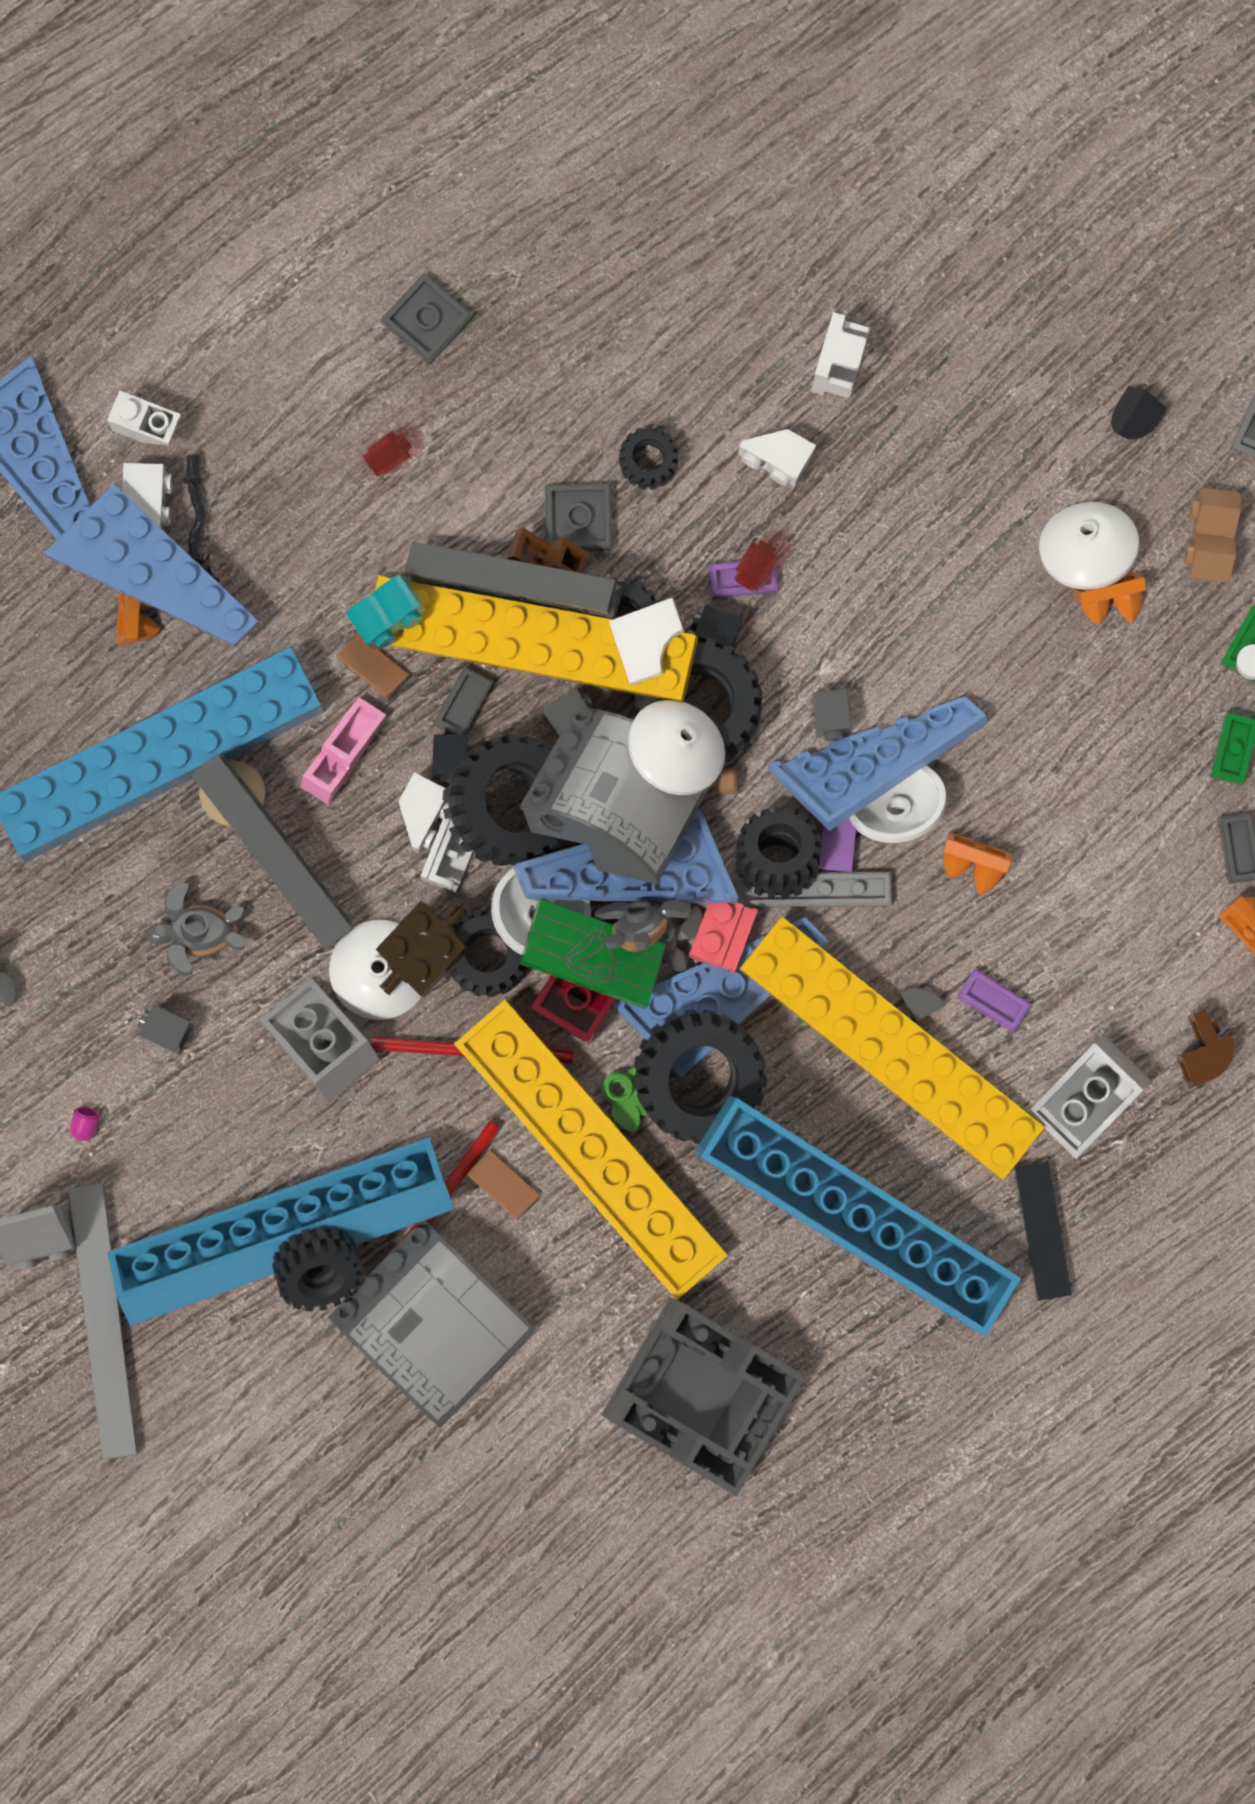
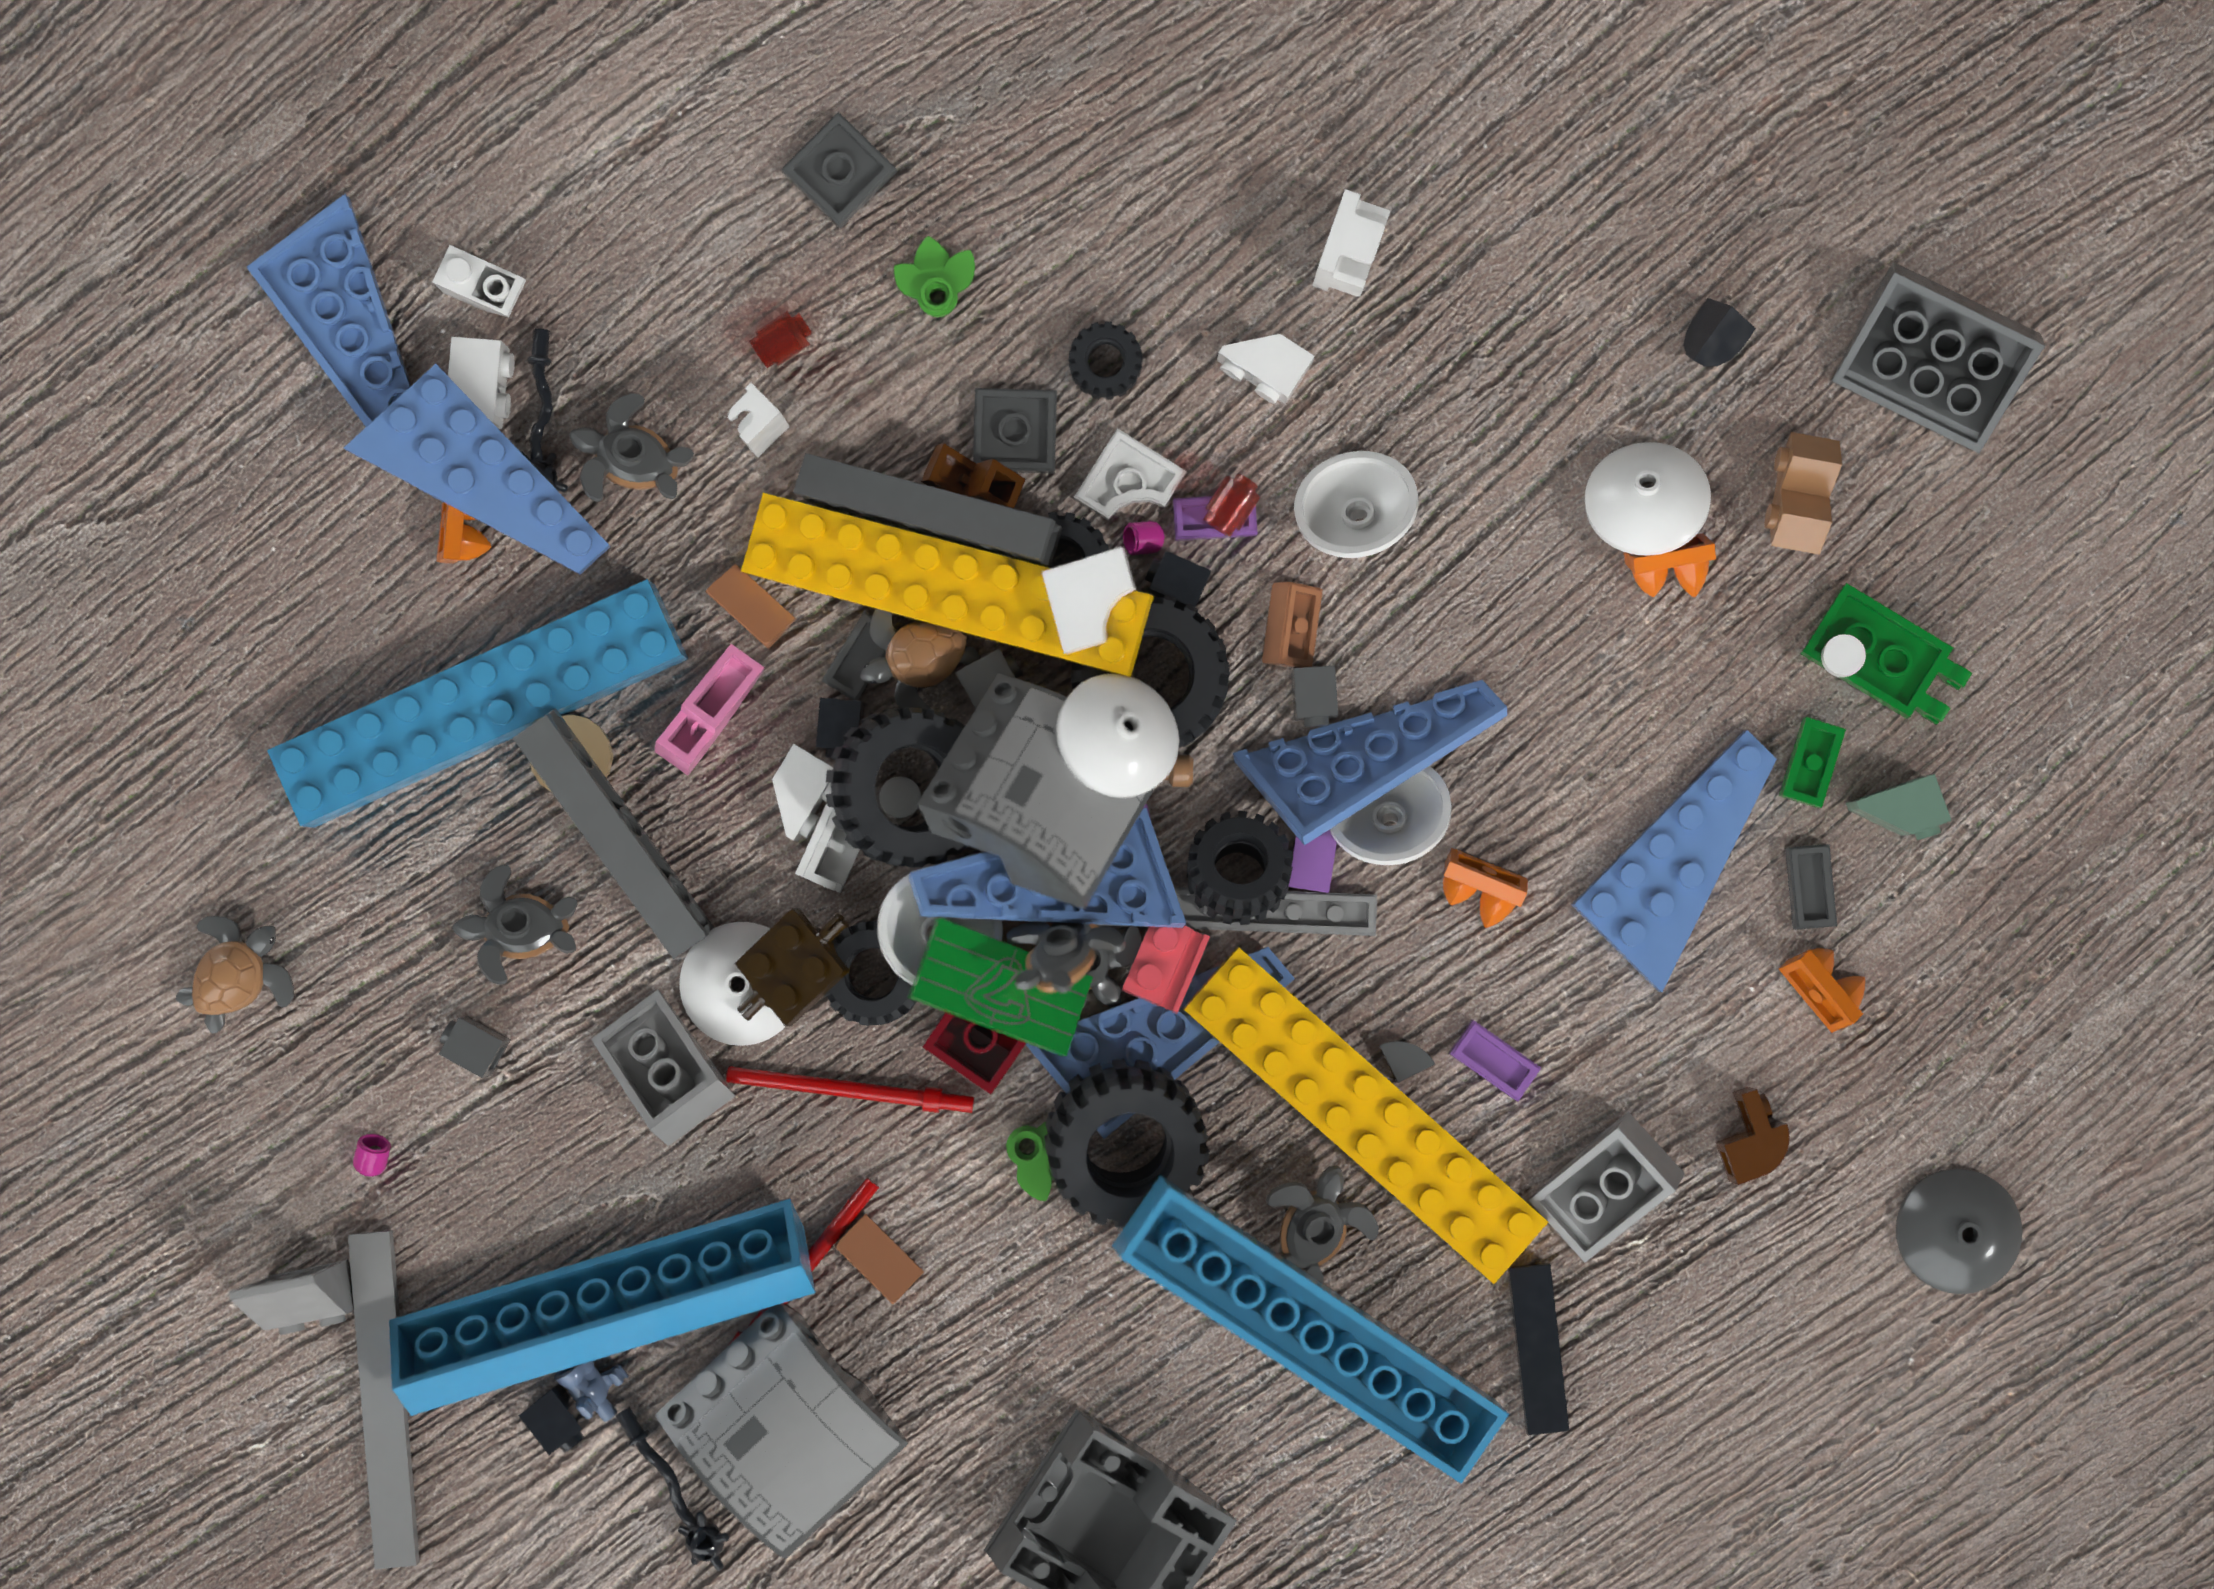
camera: 10 degrees right, 5 degrees up
black tyre [272,1226,364,1311] -> none
teal brick [346,574,427,649] -> none
yellow plate [454,999,728,1300] -> none
none -> black brick [519,1384,590,1455]
none -> sand blue piece [554,1361,629,1422]
none -> dark grey animal [569,393,694,502]
none -> black piece [615,1406,730,1571]
none -> white hinge [728,383,790,458]
none -> medium nougat animal [860,609,981,710]
none -> white tile [879,777,922,818]
none -> bright green plate [894,236,975,317]
none -> white tile [1074,428,1187,521]
none -> dark pink piece [1123,521,1165,555]
none -> nougat slope [1262,582,1323,668]
none -> dark grey animal [1266,1166,1379,1283]
none -> white dish [1294,451,1419,558]
none -> medium blue wing [1571,730,1777,993]

